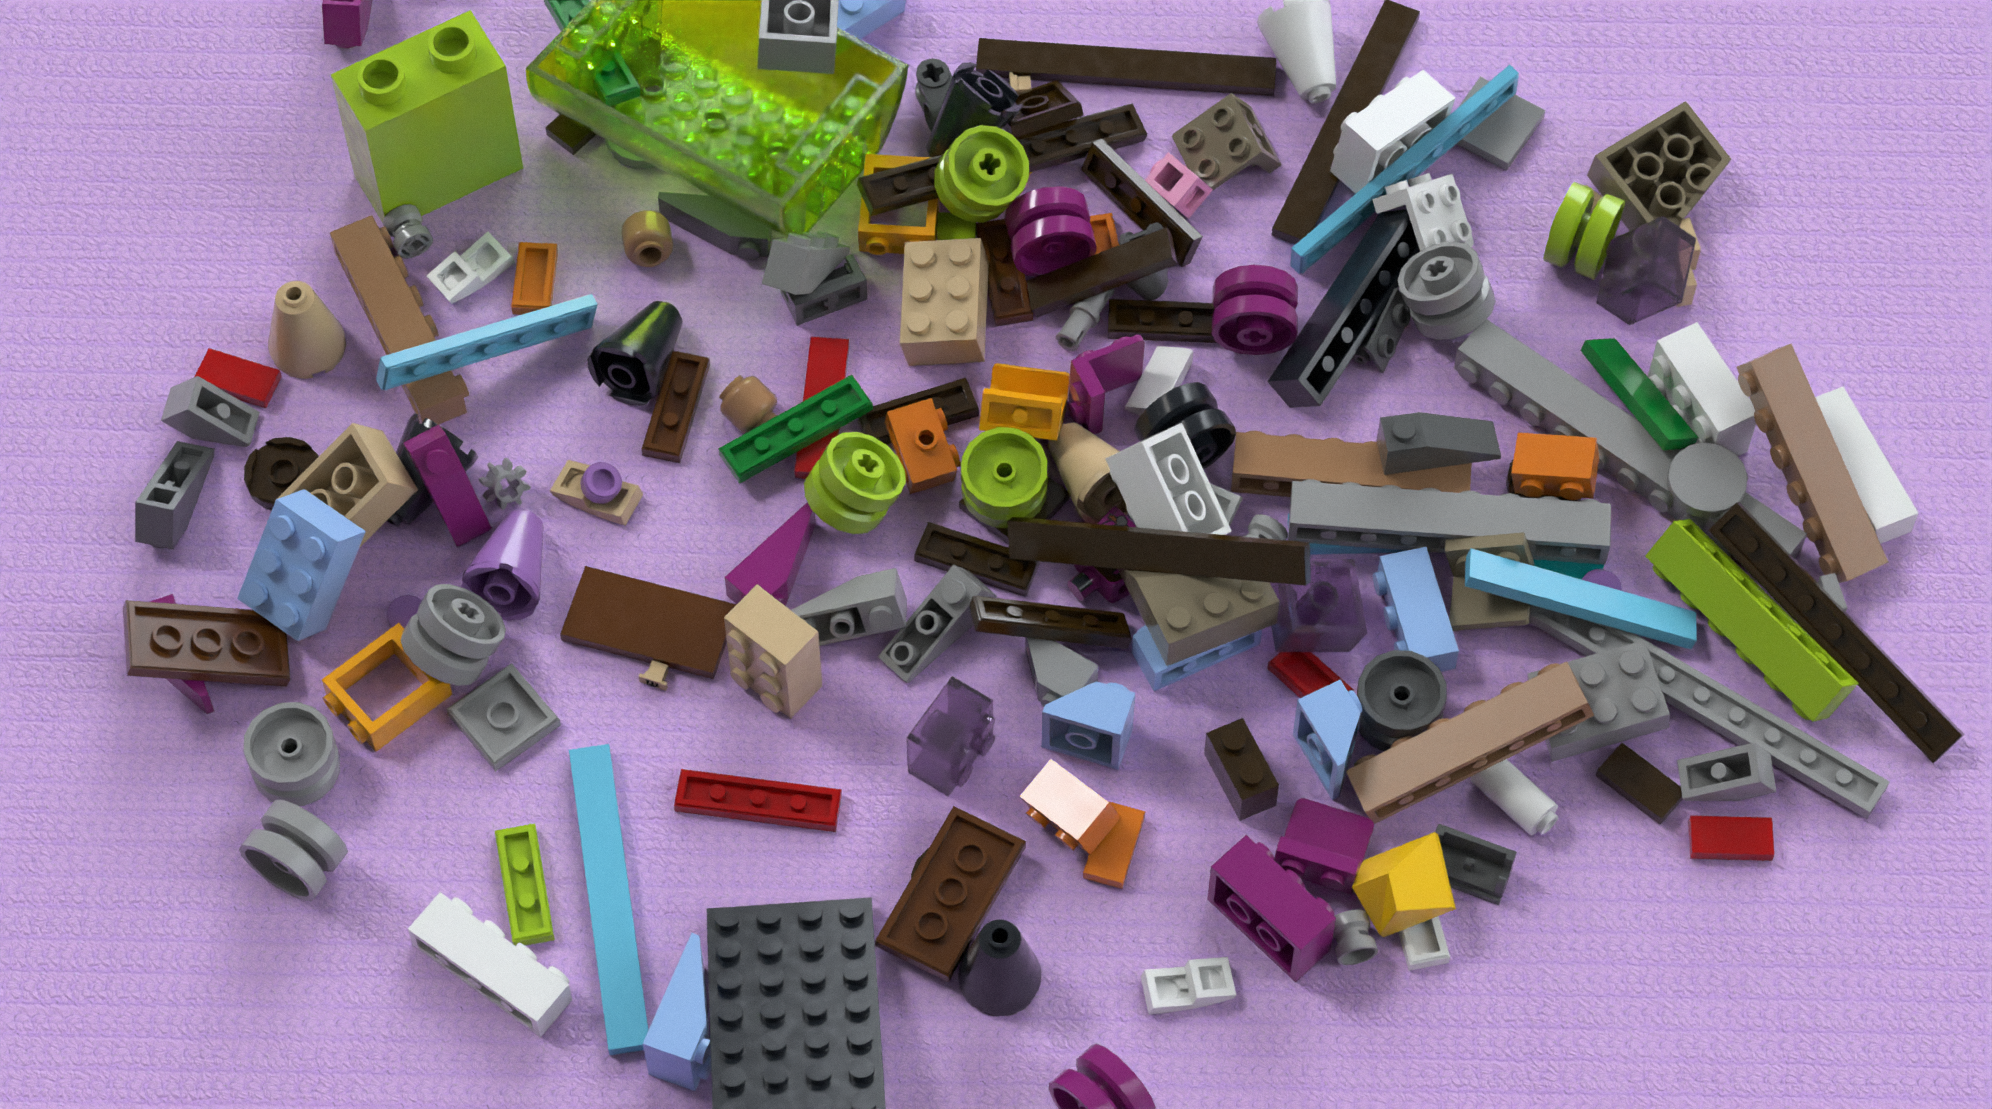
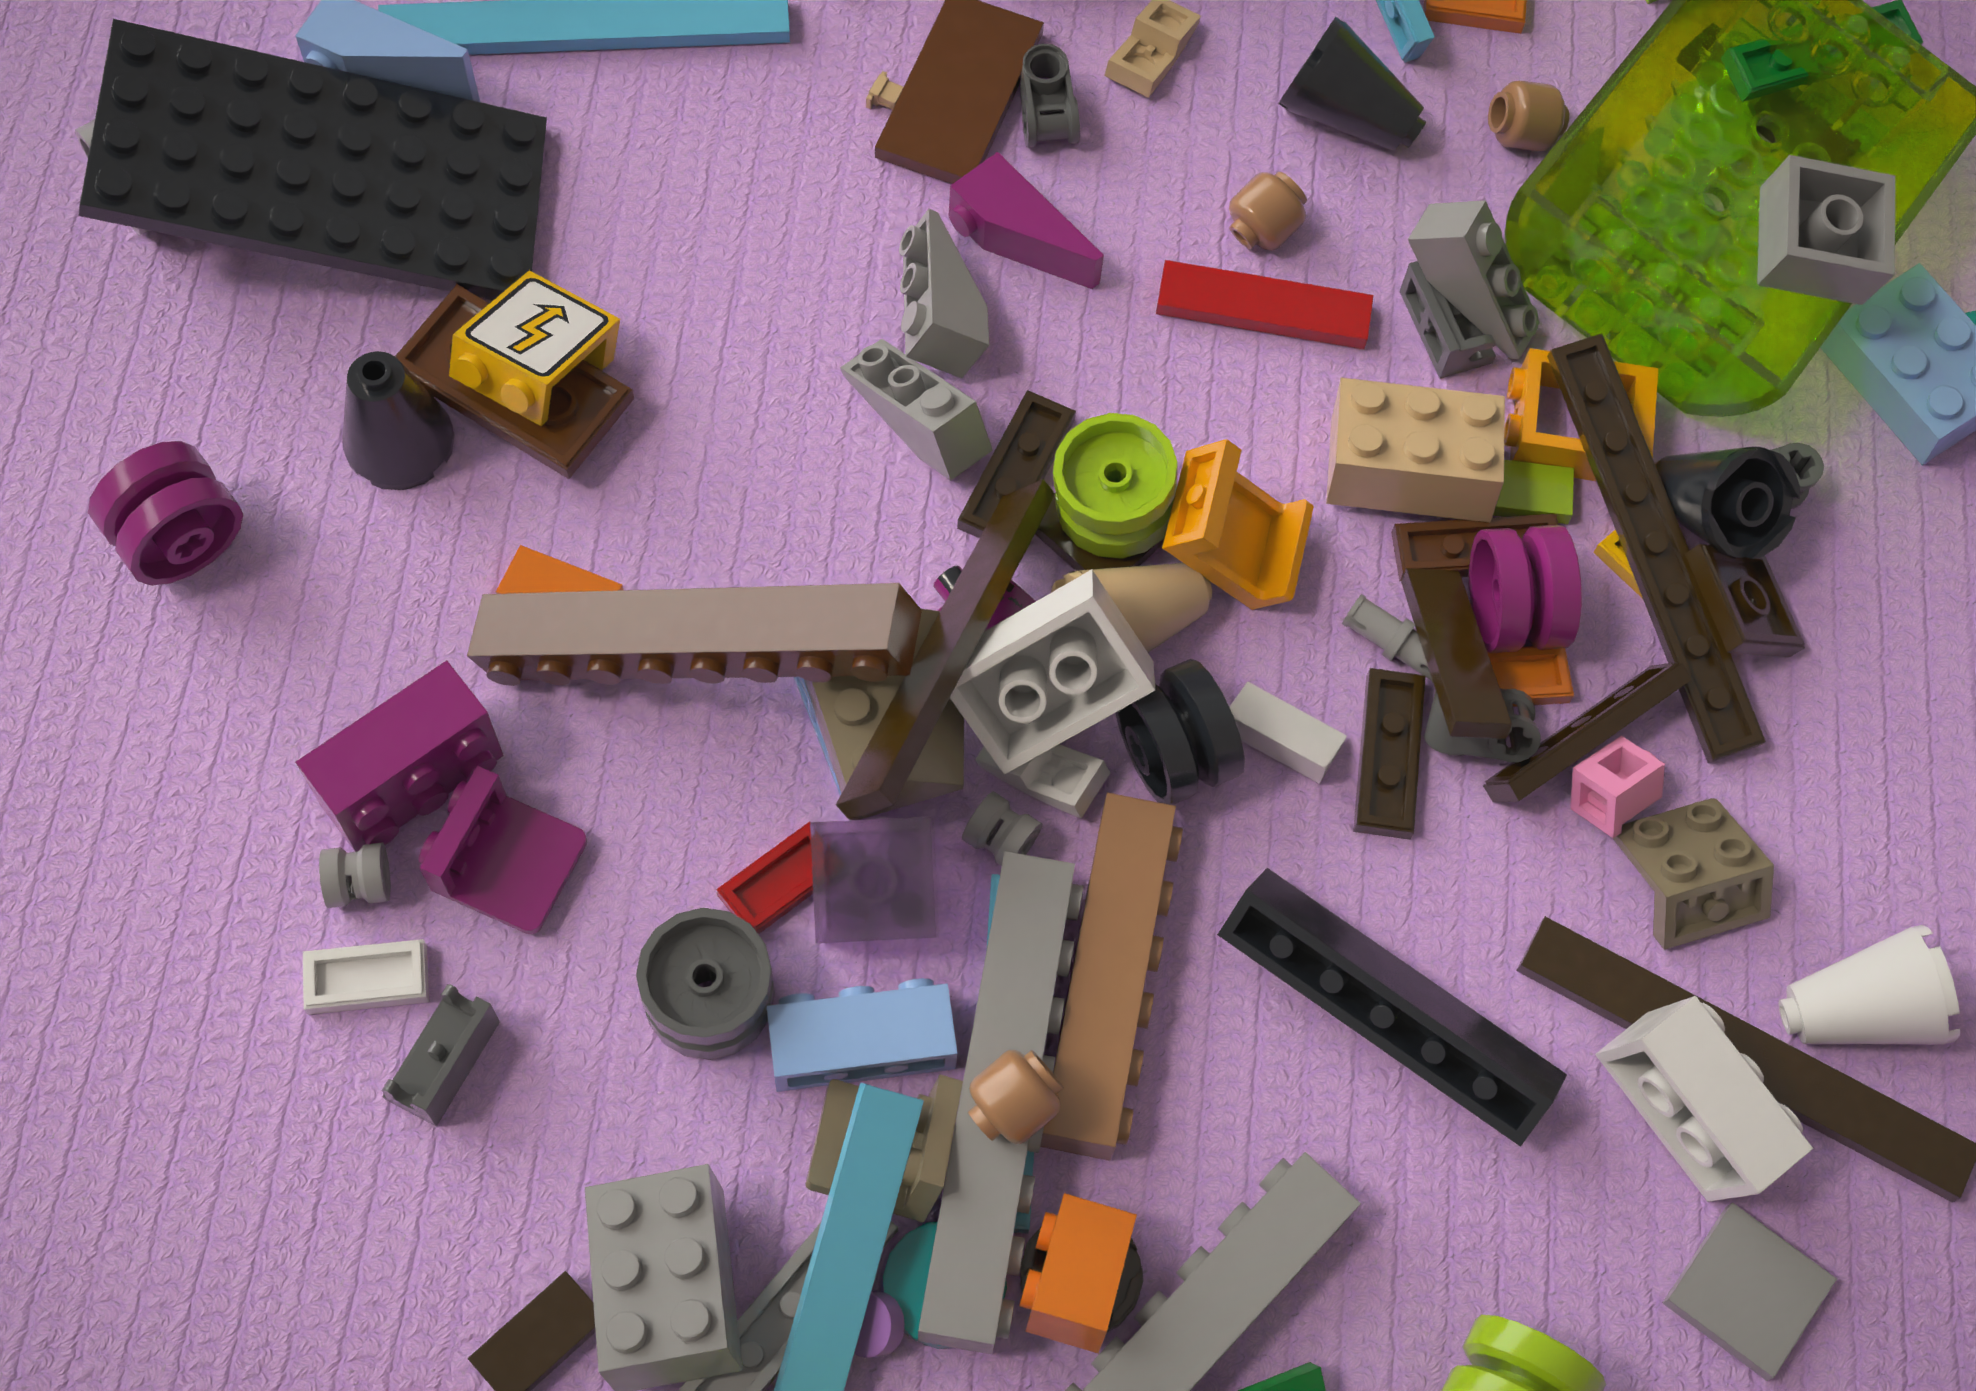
camera: 90 degrees right, 5 degrees up
medium lavender tile [580,462,622,504] -> none
reddish brown tile [642,350,710,463] -> none
red tile [674,769,842,832] -> none
green tile [718,375,873,484] -> none
tan brick [724,585,822,719] -> none
lime wheel [804,432,906,534] -> none
dark brown tile [857,378,979,445] -> none
orange brick [885,398,961,494] -> none
clear purple brick [906,676,995,797] -> none
lime wheel [935,125,1029,223] -> none
dark brown tile [969,595,1132,649] -> none
dark brown tile [976,38,1276,96] -> none
tan piece [1008,72,1031,93] -> none
brick [1020,759,1121,855] -> none
light grey slope [1025,637,1098,707] -> none
light blue slope [1041,681,1135,770] -> none
magenta bracket [1068,335,1145,435] -> none
white slope [1140,957,1236,1015] -> none
dark brown brick [1204,718,1279,821] -> none
magenta wheel [1212,264,1298,355] -> none
medium azure tile [1290,65,1519,275] -> none
light blue slope [1293,679,1362,800] -> none
medium nougat brick [1346,661,1595,824] -> none
dark grey hinge [1352,288,1411,373] -> none
yellow slope [1352,832,1456,938] -> none
white bracket [1372,173,1474,251] -> none
dark grey slope [1377,412,1501,475] -> none
light grey wheel [1398,242,1496,340] -> none
white brick [1470,759,1558,836] -> none
none -> panel [449,270,620,426]
none -> brick [467,583,922,686]
none -> medium nougat head [968,1050,1064,1144]
none -> dark grey piece [1020,43,1080,147]

